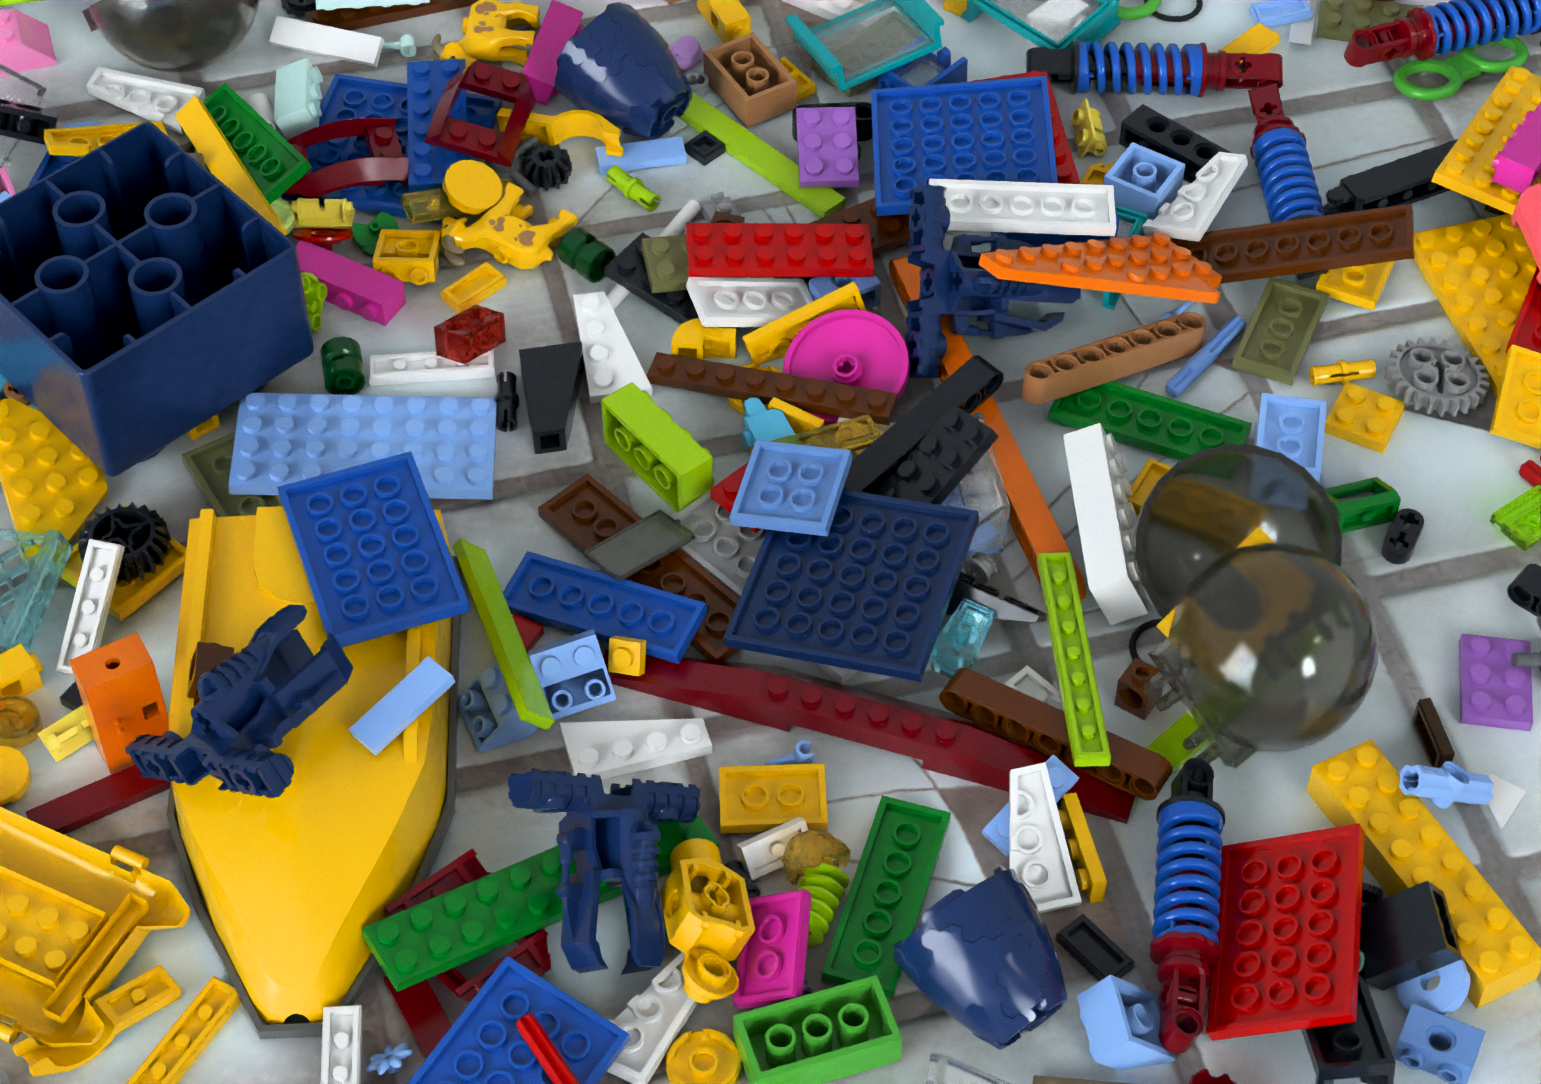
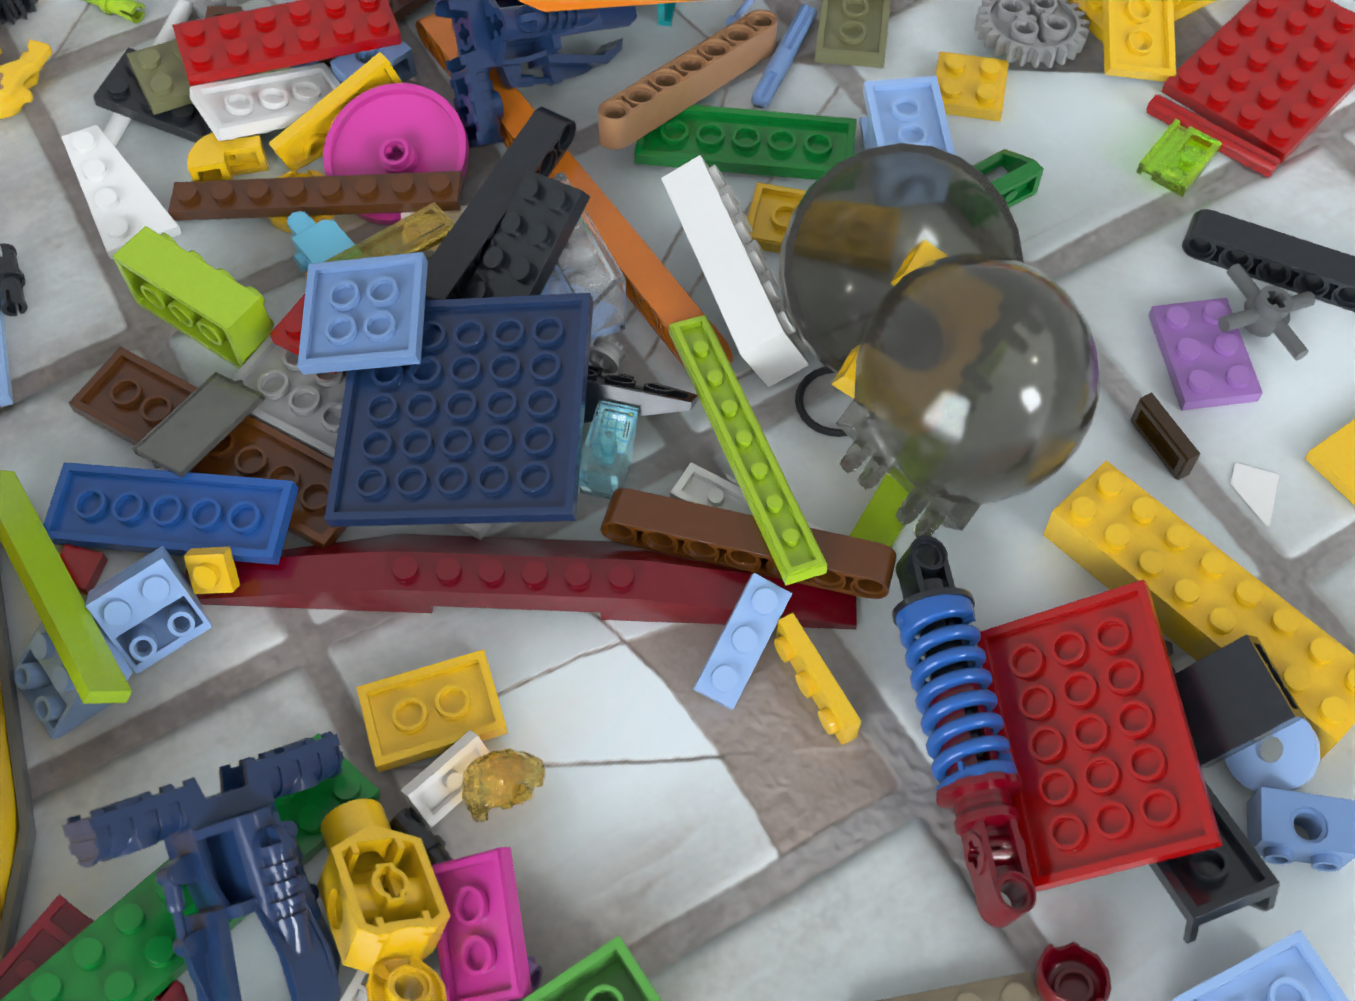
camera: 15 degrees left, 10 degrees up
black slope [519,342,584,454] -> none
dark green wheel [558,227,616,283] -> none
white wing [559,718,712,780] -> none
light blue hand [764,740,815,765] -> none
yellow tile [768,397,824,437] -> none
lime piece [795,863,850,947] -> none
green plate [821,795,951,999] -> none
dark blue piece [893,866,1068,1050] -> none
white wing [1009,762,1082,913] -> none
black tile [1056,914,1135,981] -> none
light blue slope [1077,974,1176,1071] -> none
reddish brown brick [1114,657,1166,720] -> none
yellow pin [1309,359,1376,386] -> none
black beam [1382,508,1424,564] -> none
light blue piece [1399,761,1494,809] -> none

